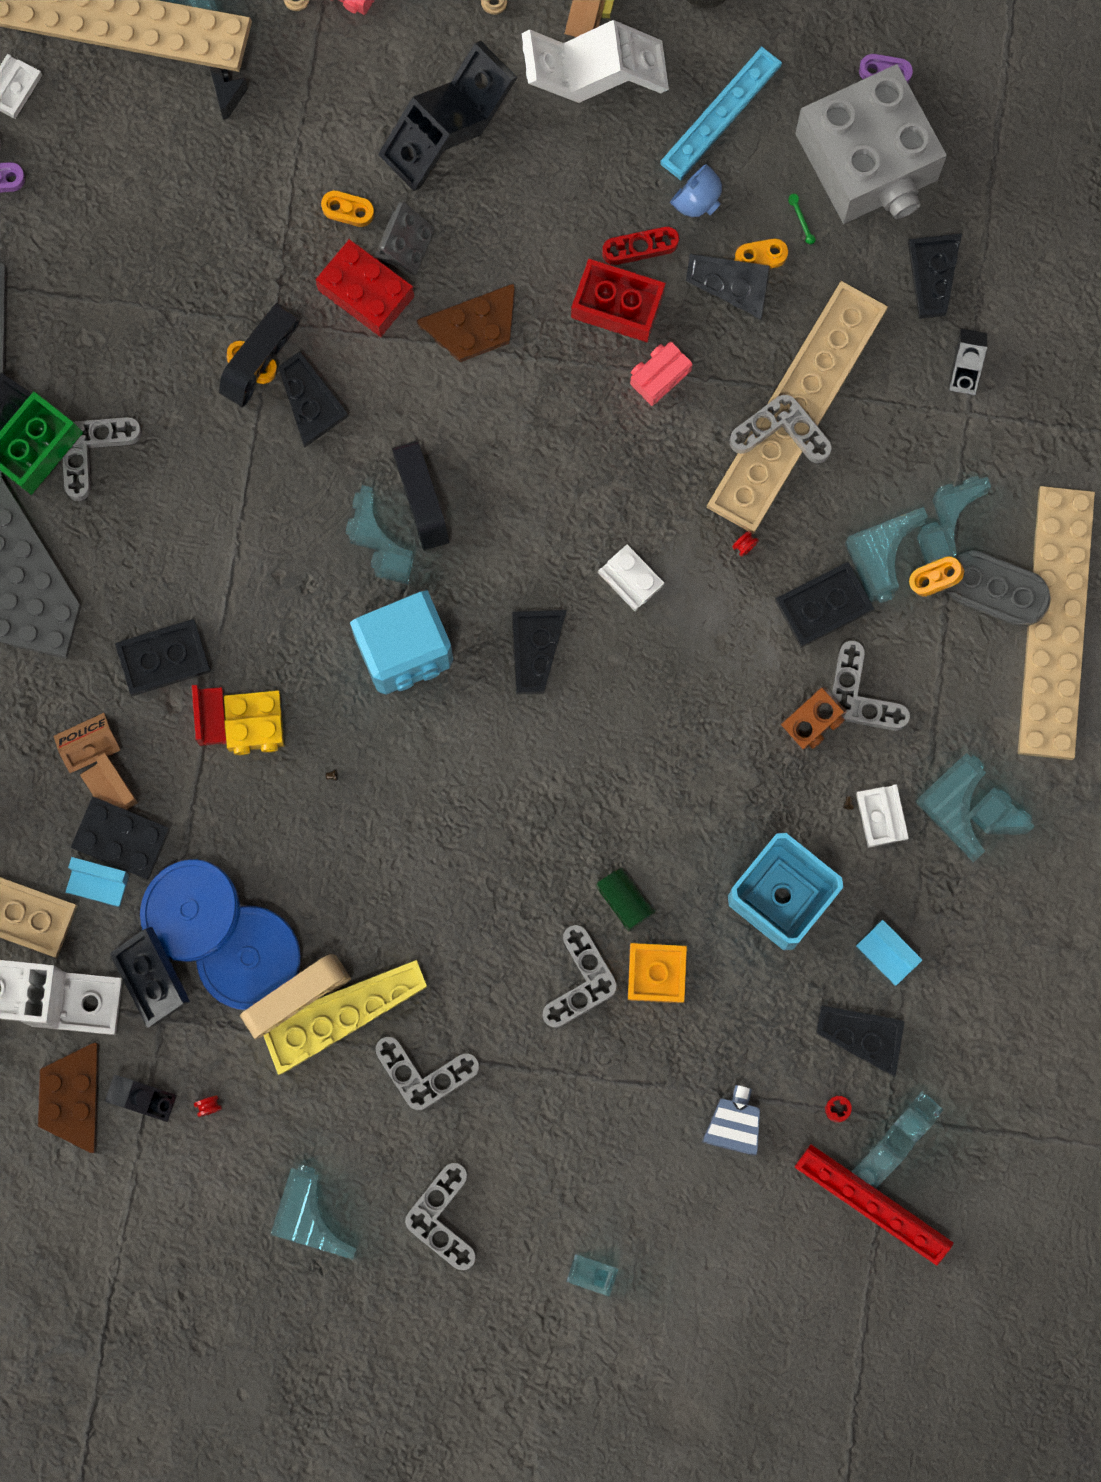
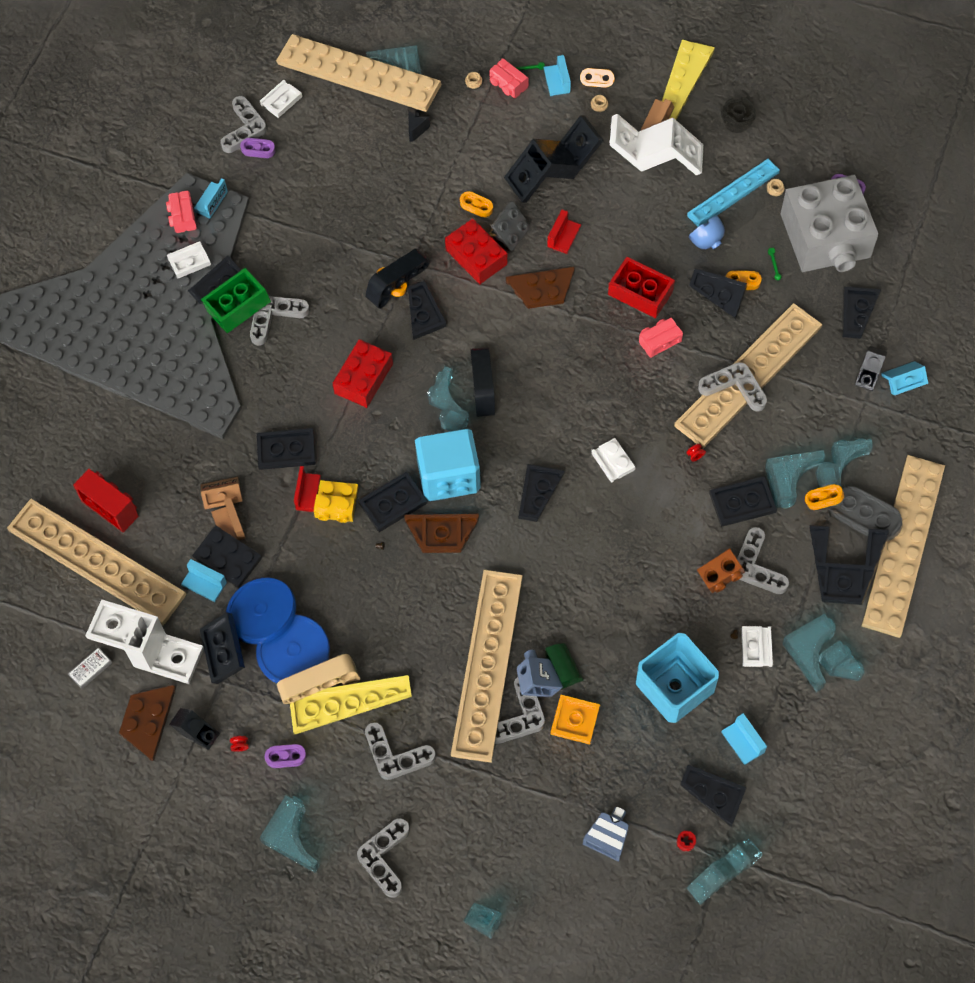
camera: 15 degrees right, 15 degrees down
red beam [602,227,679,265] -> none
red tile [795,1144,954,1266] -> none
none -> medium lavender plate [265,744,306,768]
none -> red brick [333,339,393,408]
none -> black plate [358,472,428,532]
none -> reddish brown wing [405,514,479,553]
none -> tan plate [451,570,522,763]
none -> sand blue torso [517,650,563,697]
none -> red panel [547,210,581,254]
none -> tan plate [767,179,785,196]
none -> black wing [810,525,889,605]
none -> medium azure panel [881,361,928,395]

